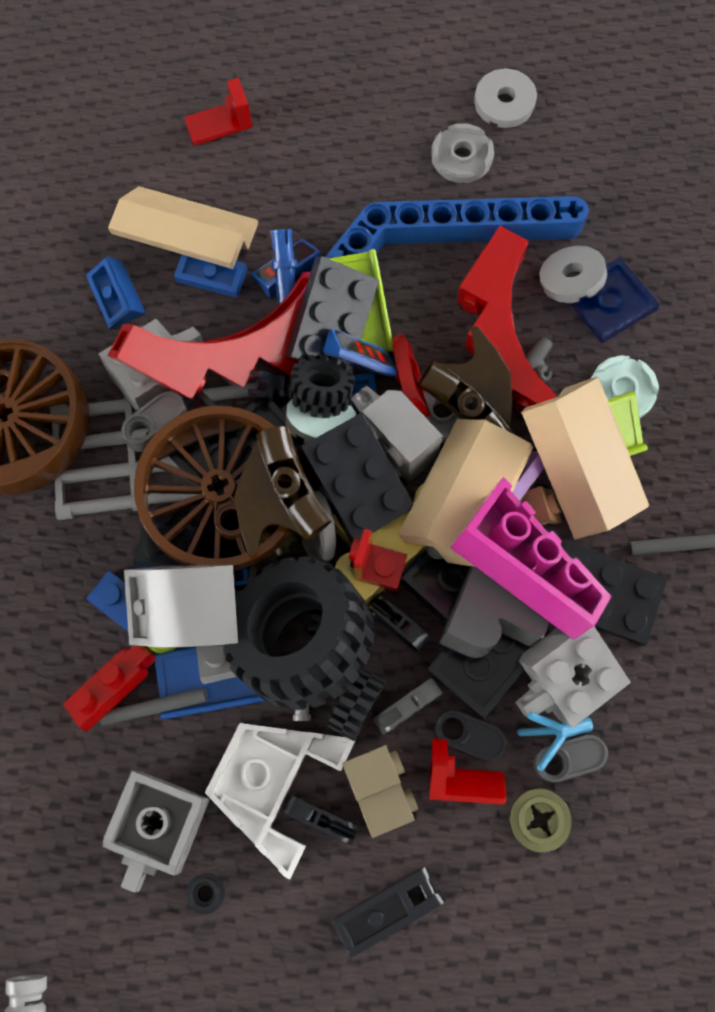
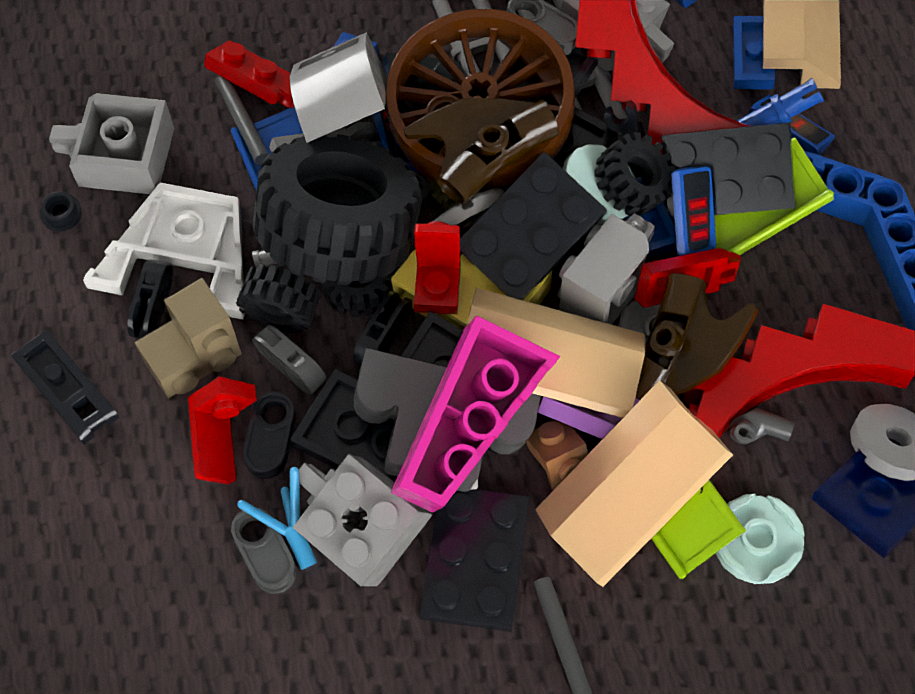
camera: 75 degrees right, 10 degrees down
olive gear [509,789,571,852] -> none

